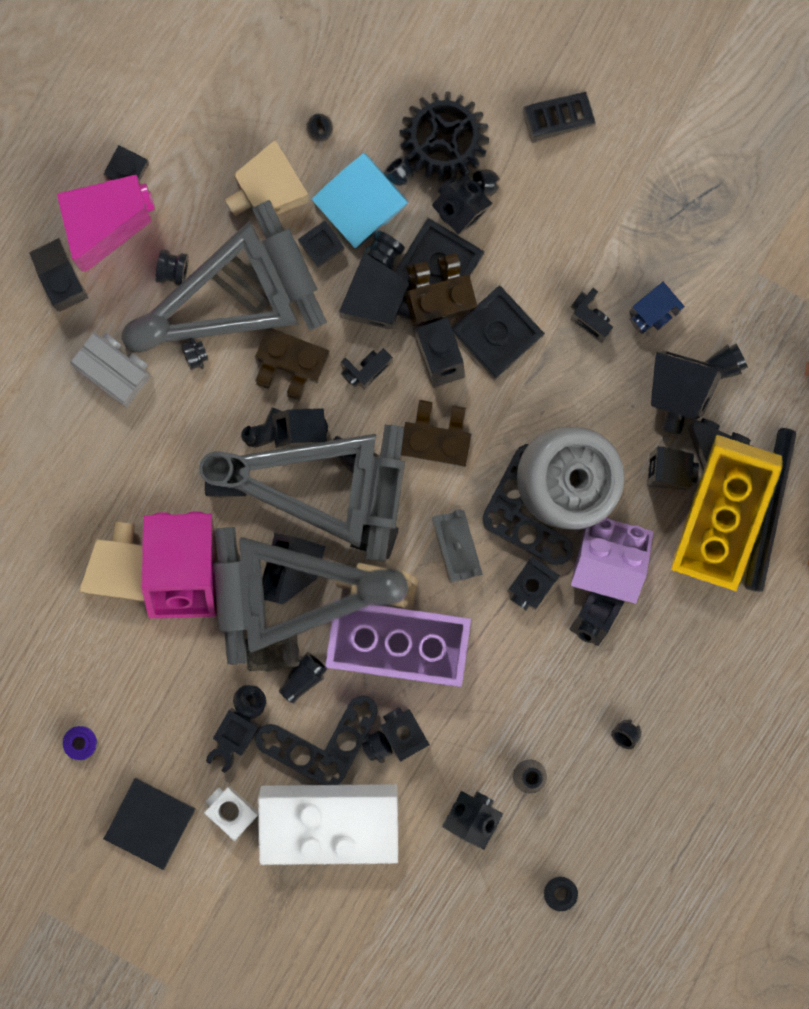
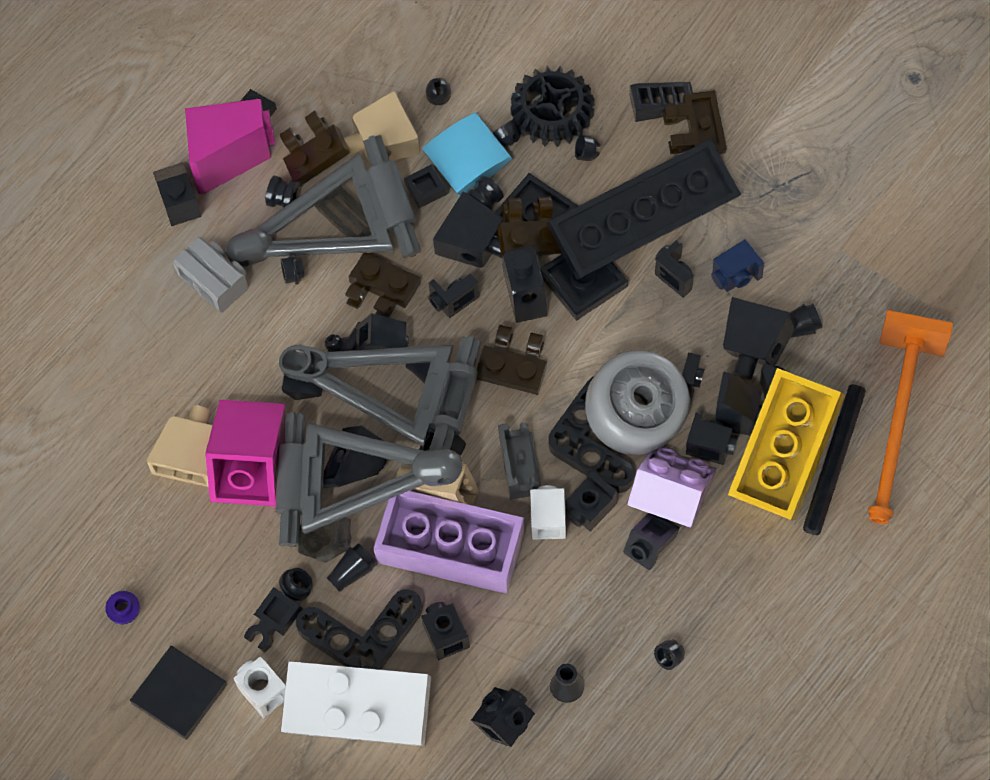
camera: 15 degrees right, 20 degrees down
black plate [362,730,392,763] -> none
black brick [431,175,493,235] -> none
none -> dark brown plate [280,110,350,186]
none -> white brick [530,485,566,540]
none -> black plate [546,139,741,280]
none -> dark brown plate [662,90,727,154]
none -> black plate [682,352,705,398]
none -> black brick [686,412,738,465]

